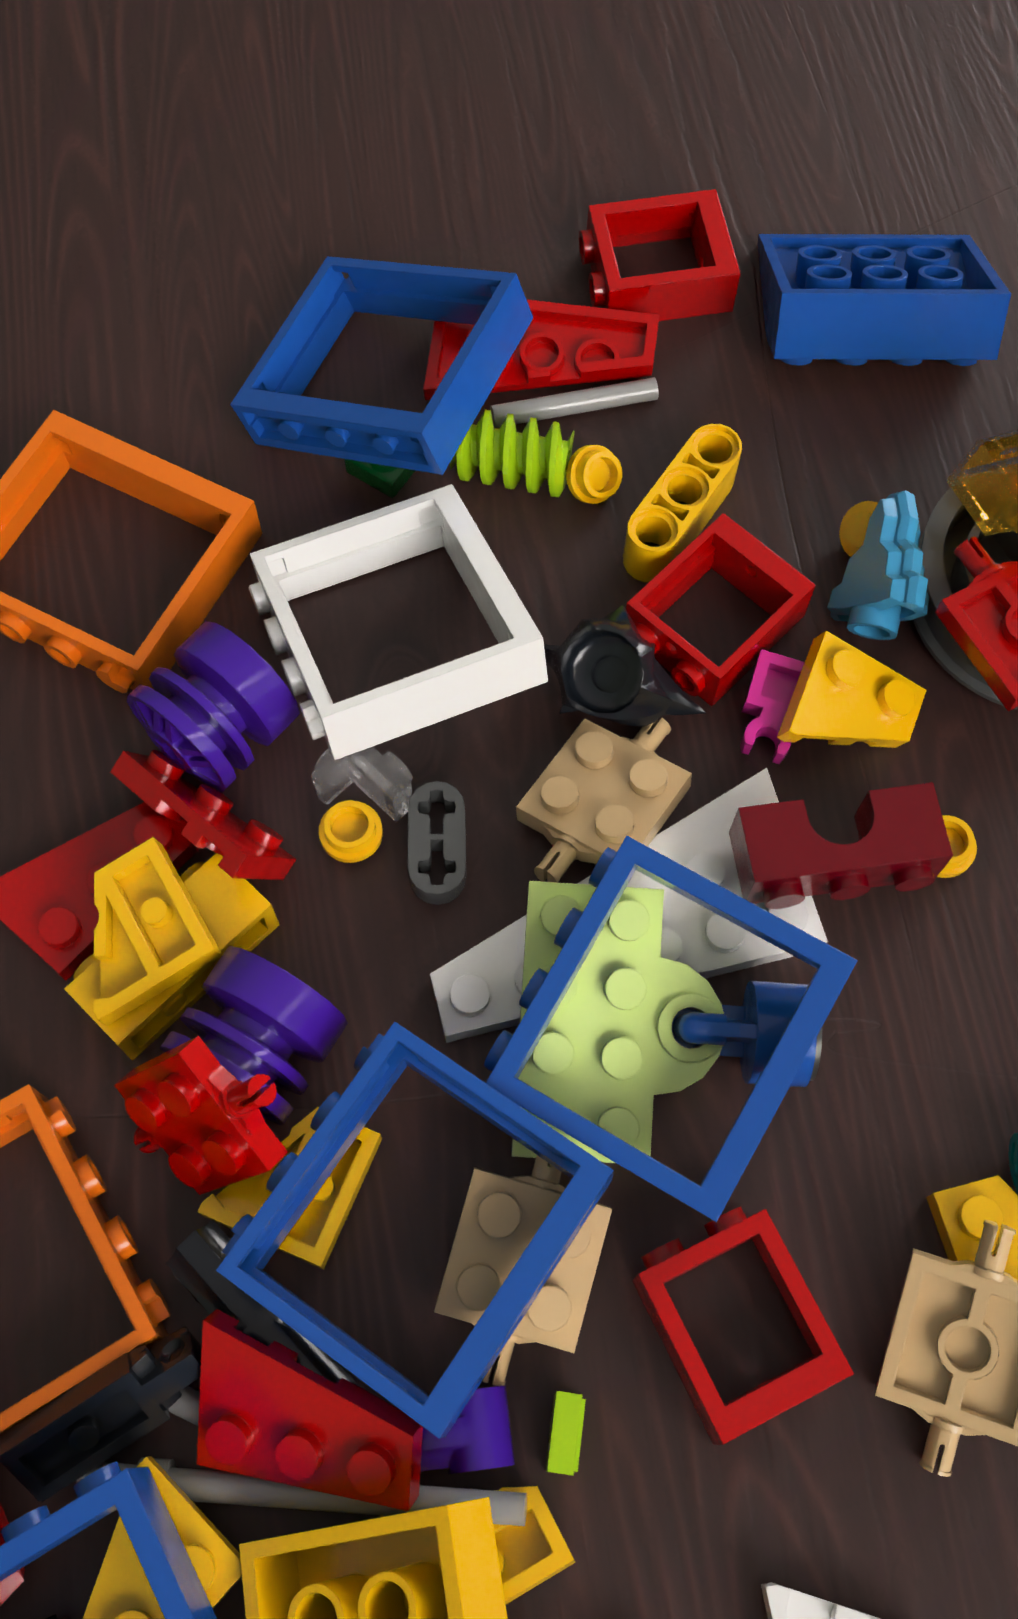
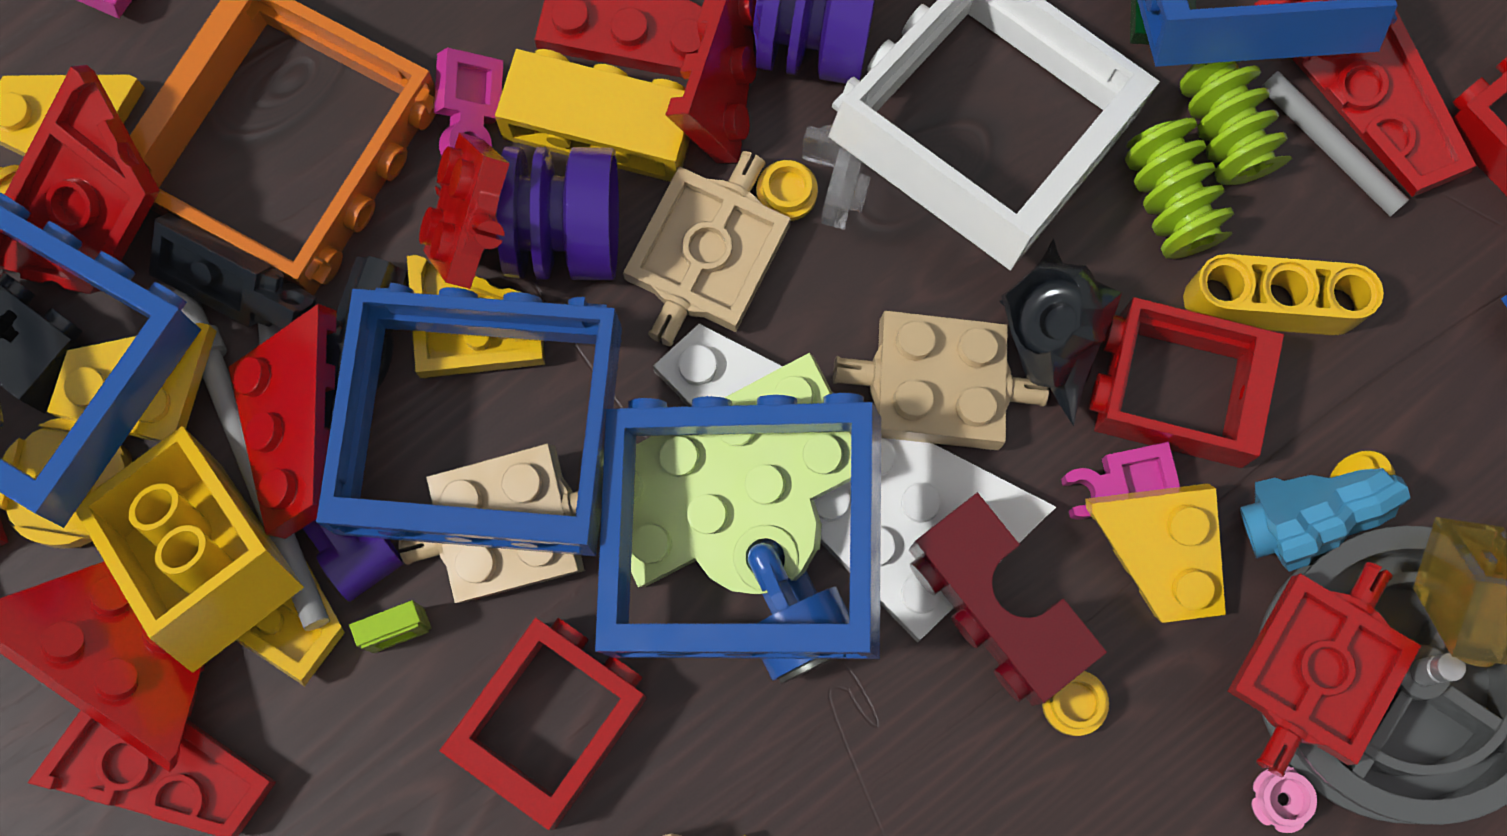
camera: 60 degrees right, 10 degrees up
yellow wing [93,837,222,1025] -> none
dark grey beam [408,781,467,905] -> none
yellow plate [566,445,622,504] -> none
none -> dark pink plate [434,47,503,156]
none -> tan plate [623,151,791,346]
none -> lime piece [1125,117,1234,259]

